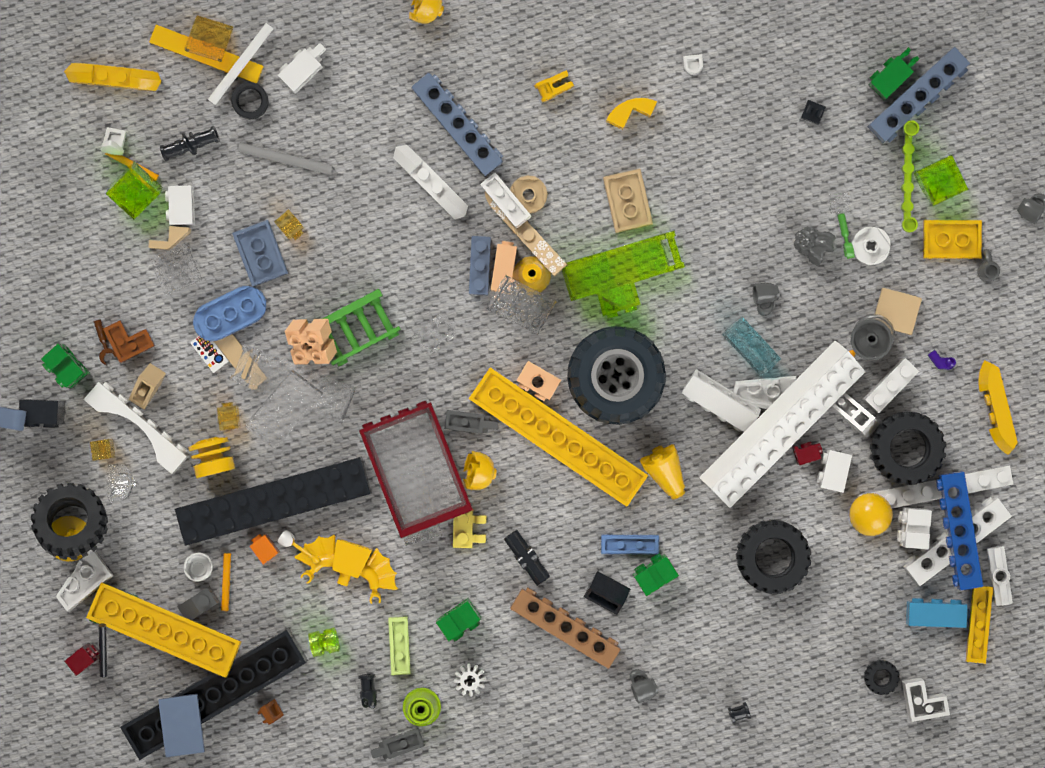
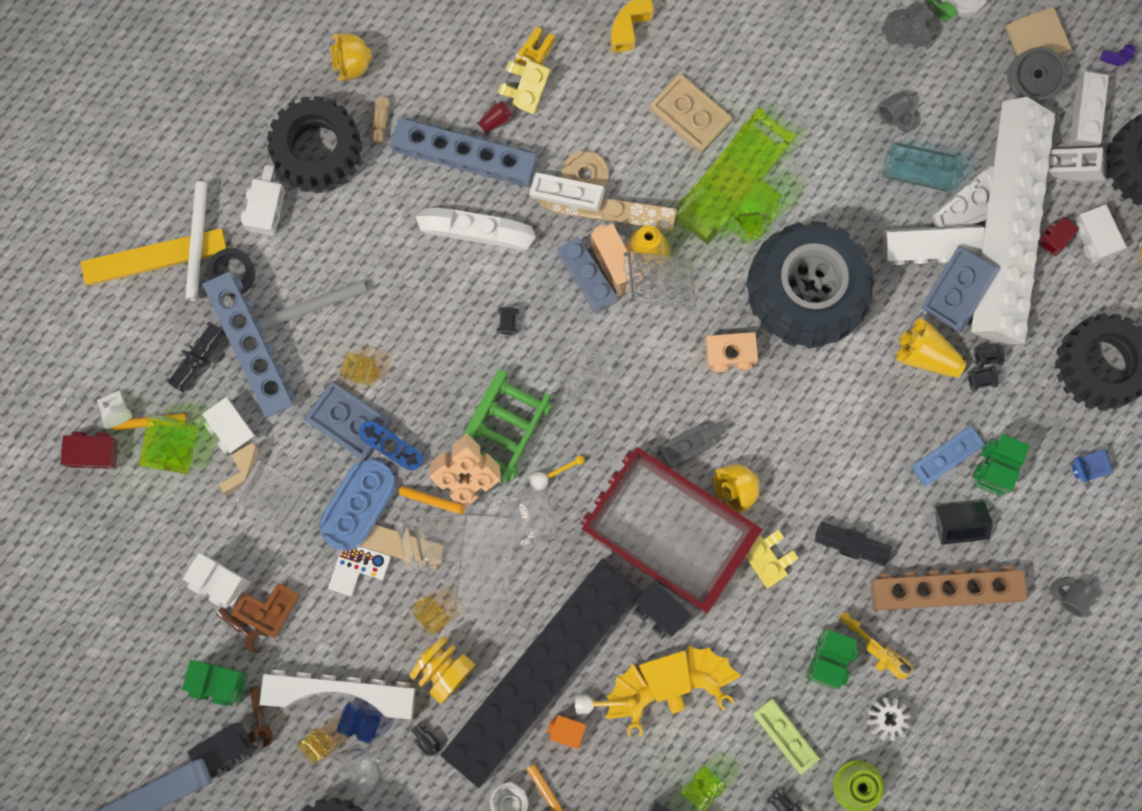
camera: 35 degrees left, 10 degrees down
yellow brick [64,63,161,91] -> none
tan slope [128,363,166,410] -> none
clear yellow tile [185,15,233,62] -> none
yellow plate [469,367,648,507] -> none
none -> dark red brick [60,431,118,469]
none -> white brick [183,553,251,609]
none -> sand blue brick [202,272,296,418]
none -> reddish brown piece [249,686,273,748]
none -> black tyre [267,96,362,193]
none -> white tile [328,565,360,597]
none -> clear blue wheel [337,701,382,745]
none -> blue beam [358,421,423,471]
none -> tan axle [371,97,390,143]
none -> light orange bar [399,486,465,515]
none -> black cylinder [411,724,441,756]
none -> dark red cone [477,100,513,133]
none -> black bush [497,307,520,335]
none -> light yellow plate [498,60,551,114]
none -> hinge [528,455,585,493]
none -> black brick [633,580,692,639]
none -> yellow piece [840,612,914,680]
none -> sand blue tile [921,245,1000,333]
none -> black bush [967,366,998,392]
none -> black bush [974,343,1005,368]
none -> blue bracket [1072,449,1114,482]

